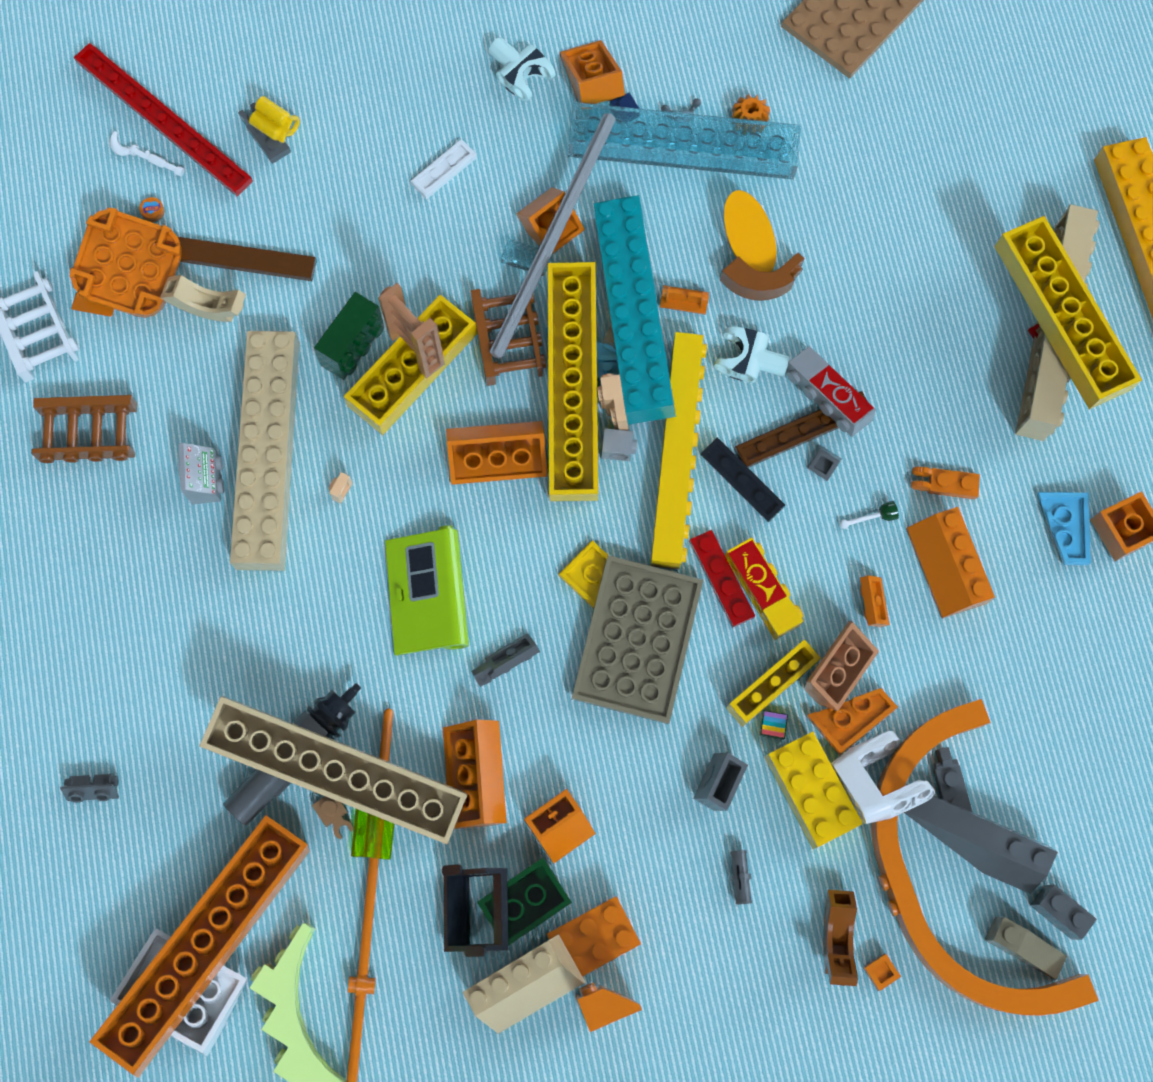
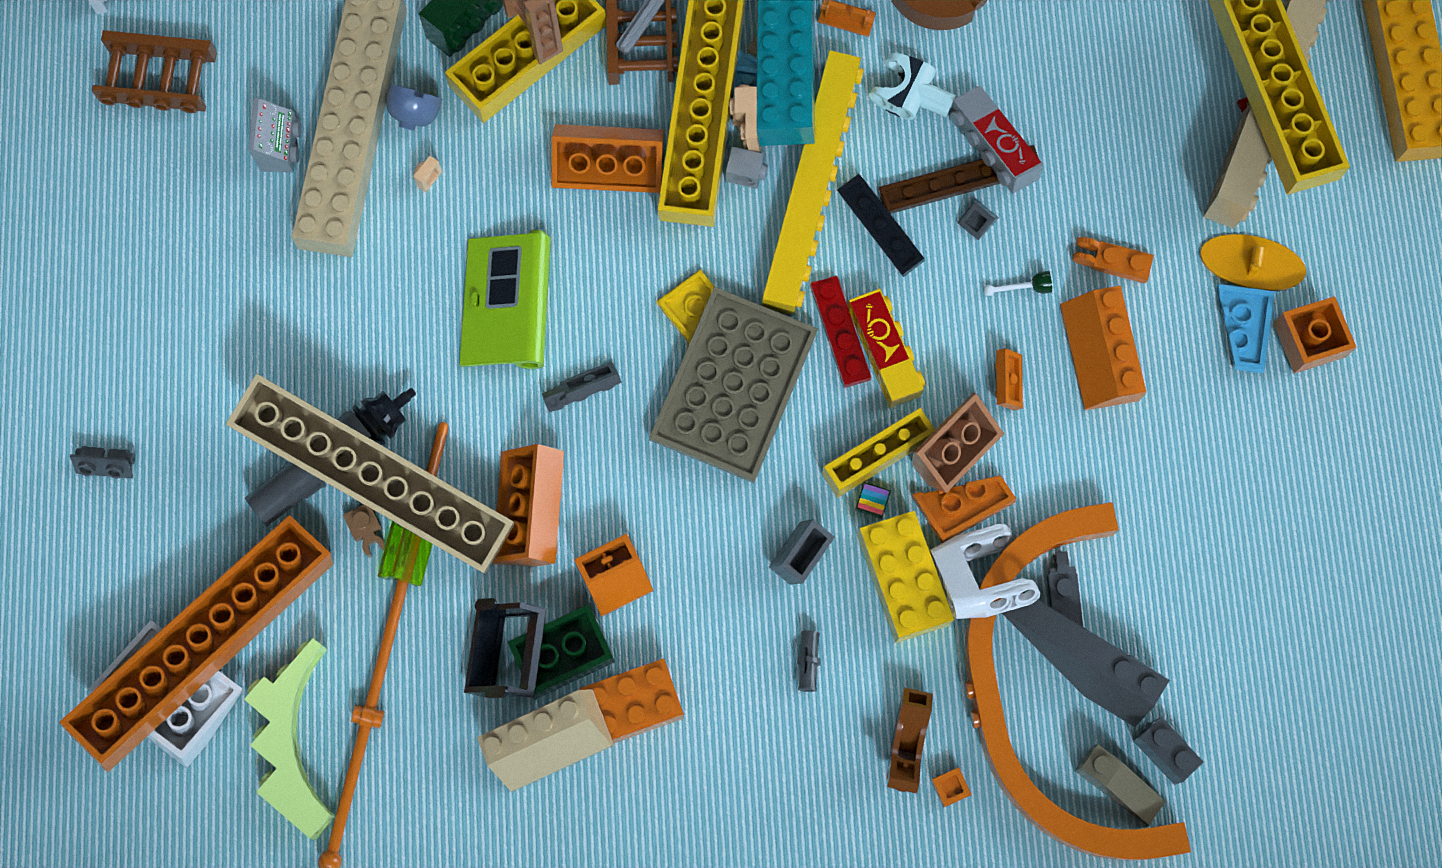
camera: 10 degrees right, 0 degrees up
orange slope [575,982,642,1032] -> none
none -> sand blue cylinder [386,84,442,131]
none -> light orange shield [1200,234,1306,291]

